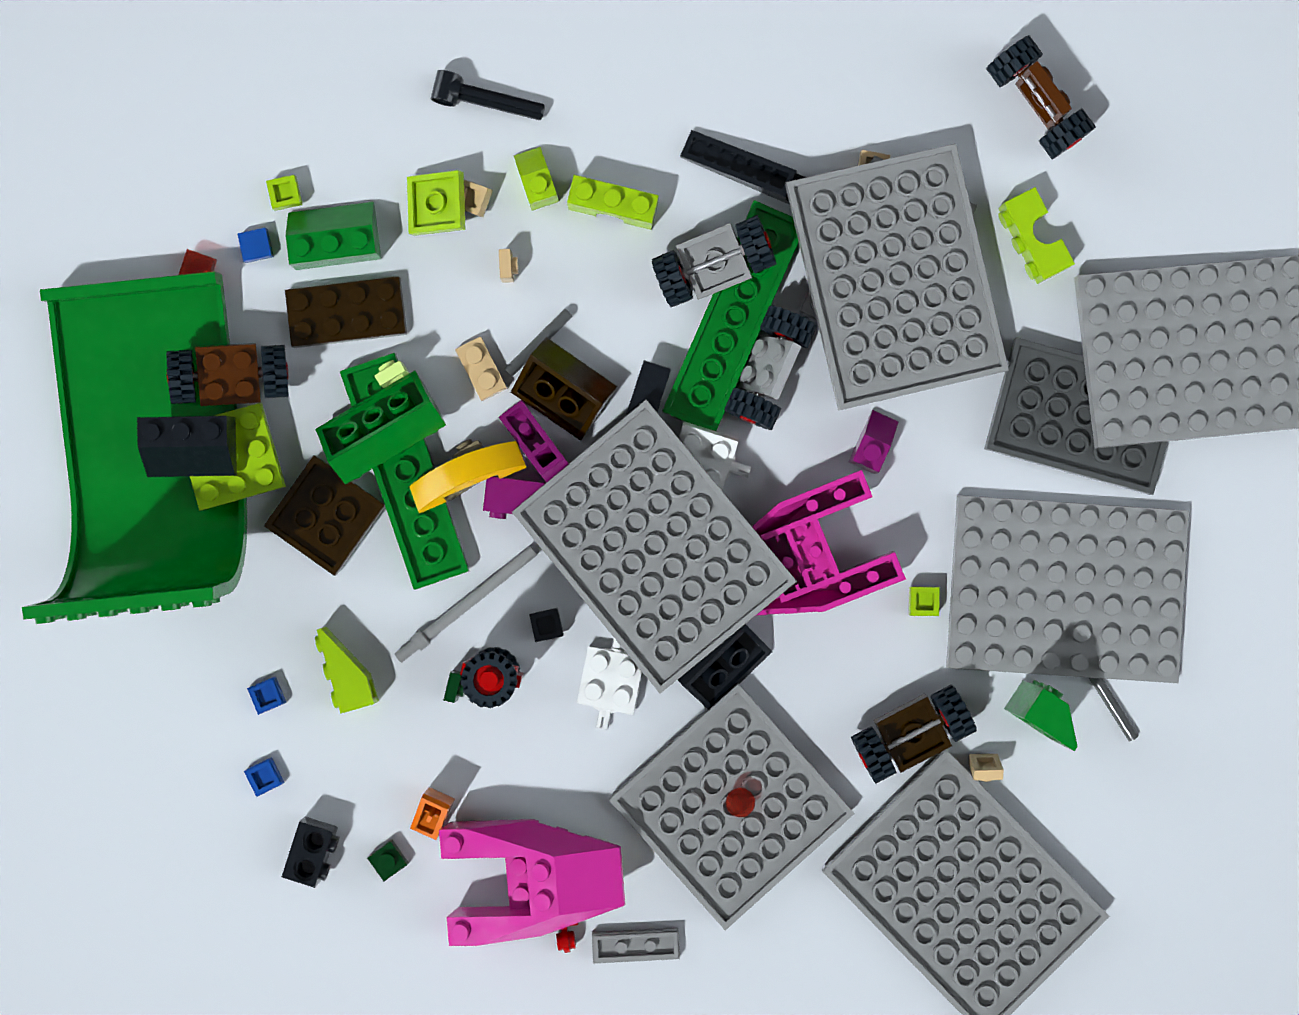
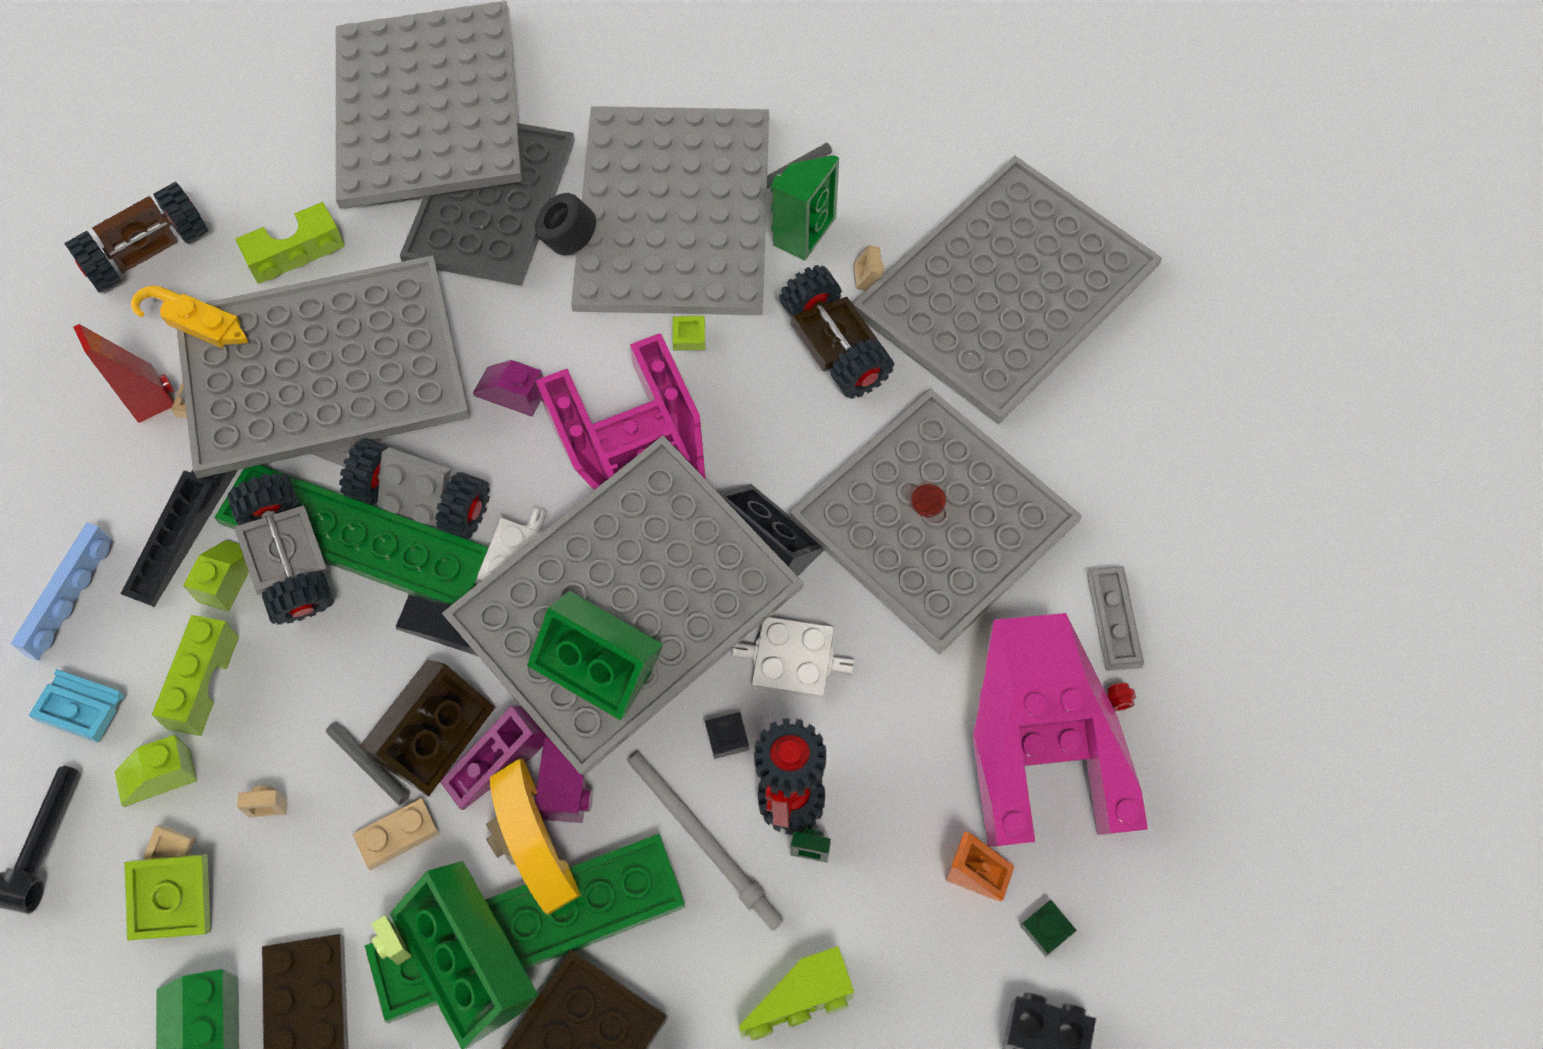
camera: 85 degrees left, 25 degrees down
none -> light blue plate [10,522,112,661]
none -> medium azure plate [29,669,125,743]
none -> red wedge [73,324,175,423]
none -> yellow plate [131,285,248,349]
none -> lime slope [183,540,249,612]
none -> green slope [527,591,664,721]
none -> black tyre [535,192,596,256]

